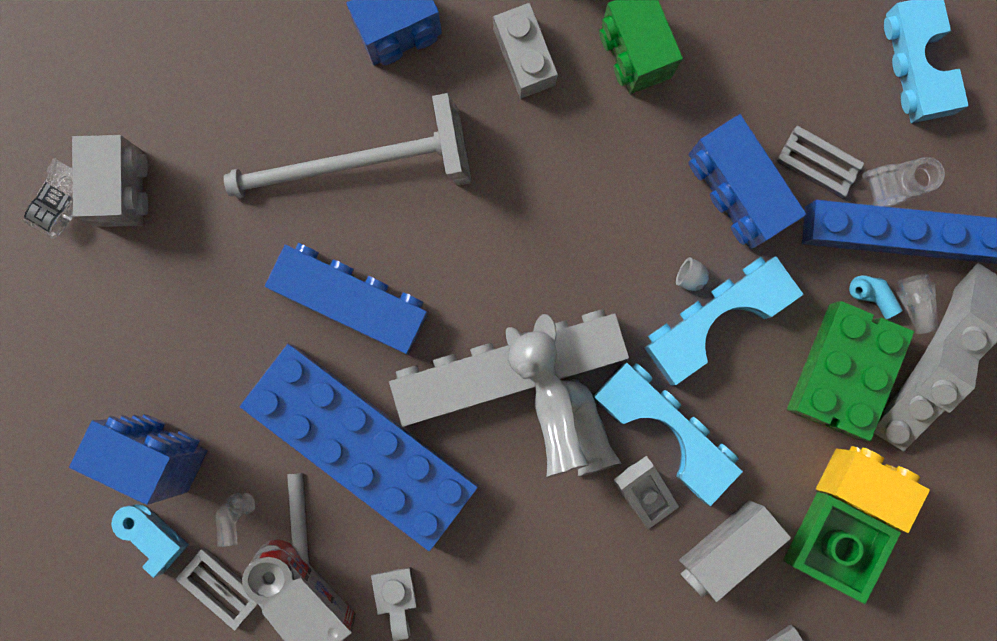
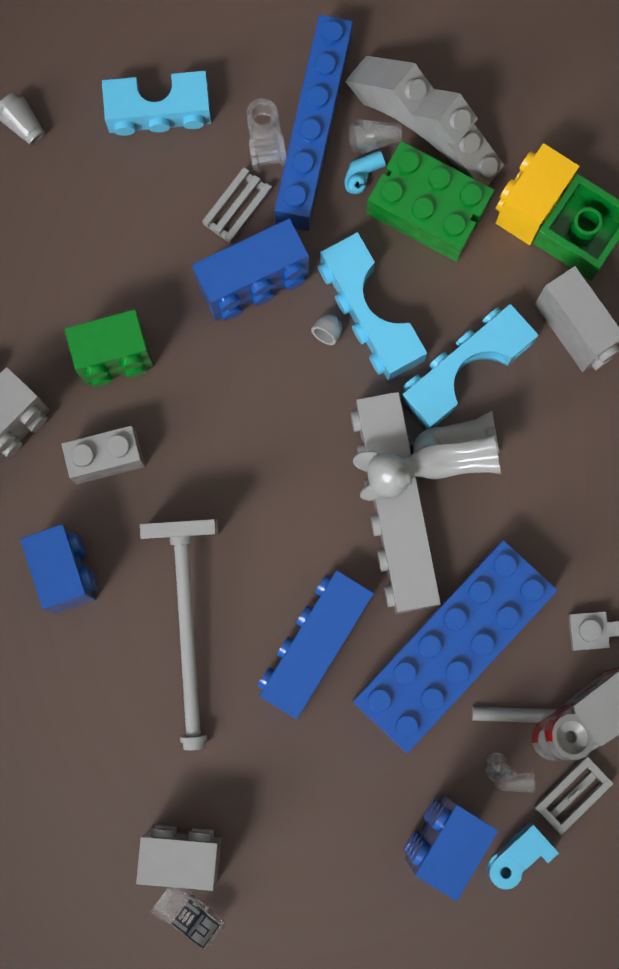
camera: 80 degrees left, 5 degrees down
light grey slope [614,456,679,529] -> none

